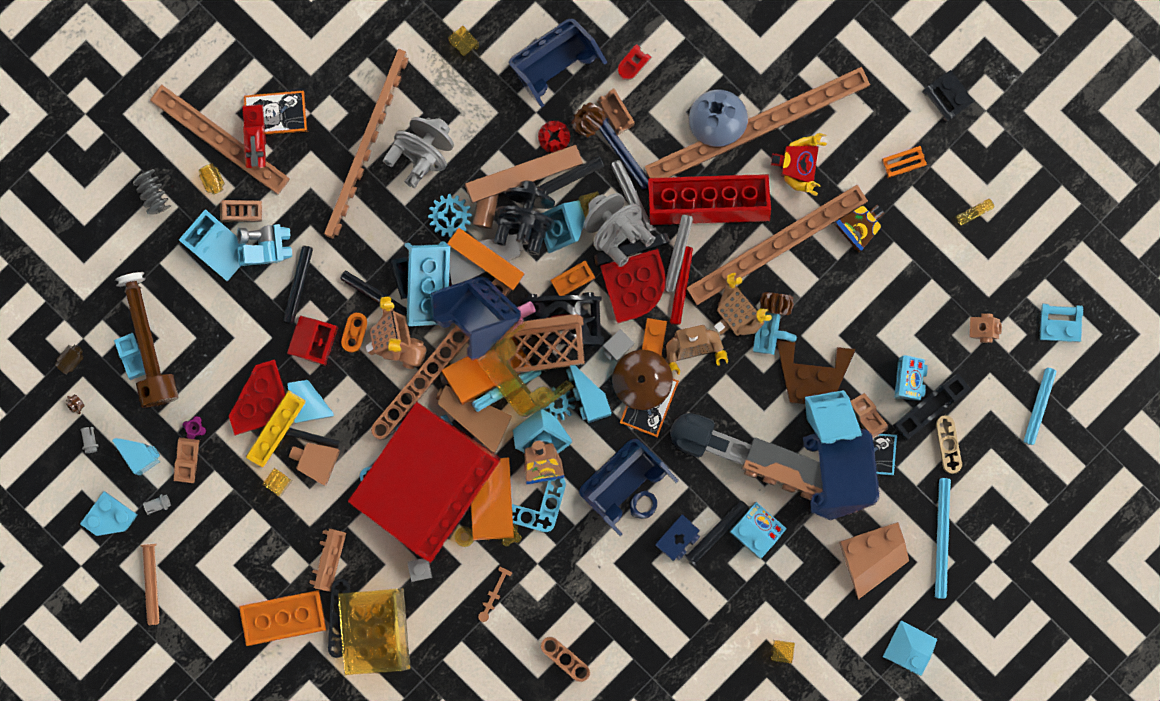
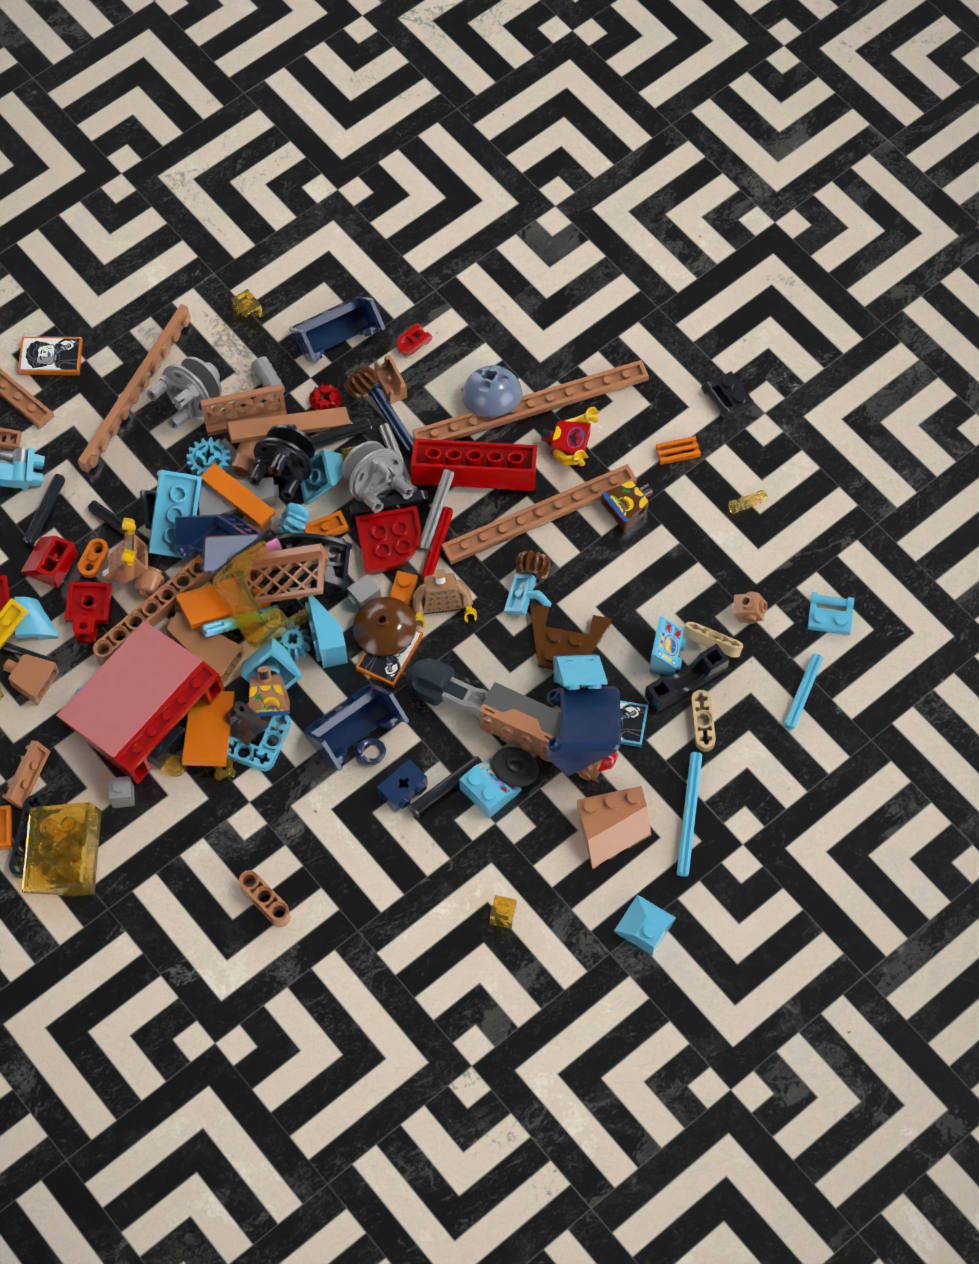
camera: 10 degrees right, 20 degrees down
red plate [242,104,266,168] -> none
nougat piece [478,567,512,622] -> none
medium nougat torso [714,273,772,336] -> none
nougat slope [850,393,888,438] -> none
none -> red plate [64,581,113,643]
none -> nougat fence [200,384,287,436]
none -> black leg [226,701,268,746]
none -> light grey axle [251,356,285,395]
none -> medium azure gear [278,503,309,534]
none -> black wheel [492,747,538,787]
none -> tan beam [683,622,743,657]

